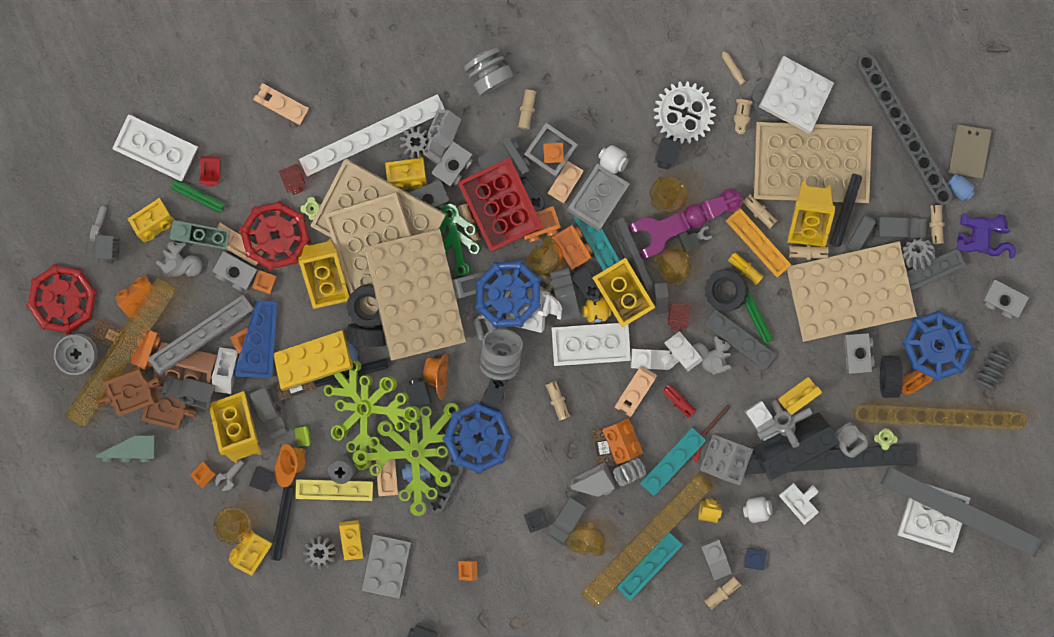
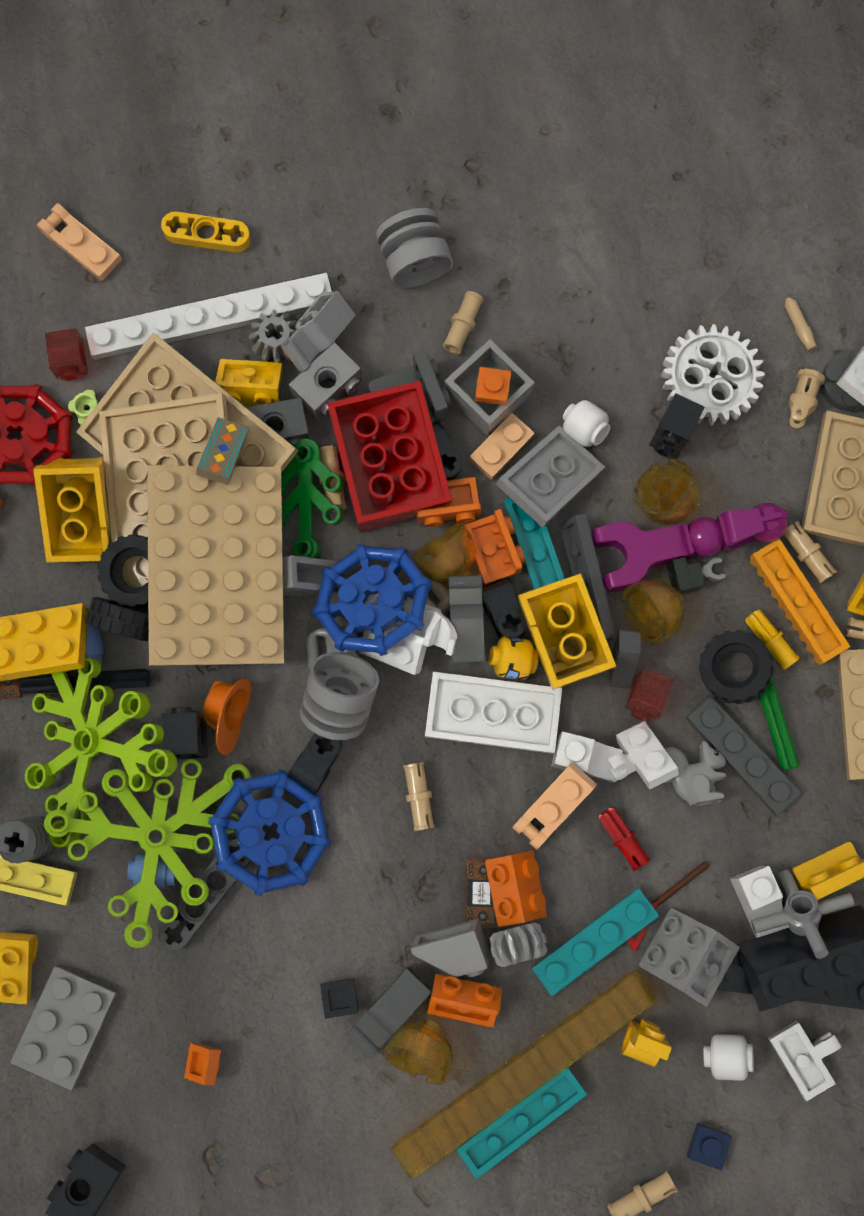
camera: 10 degrees right, 10 degrees down
light nougat plate [376,459,398,496] -> none
light grey slope [700,538,732,581] -> none
none -> yellow beam [161,211,251,253]
none -> dark tan tile [196,417,249,485]
none -> orange bracket [427,974,502,1028]

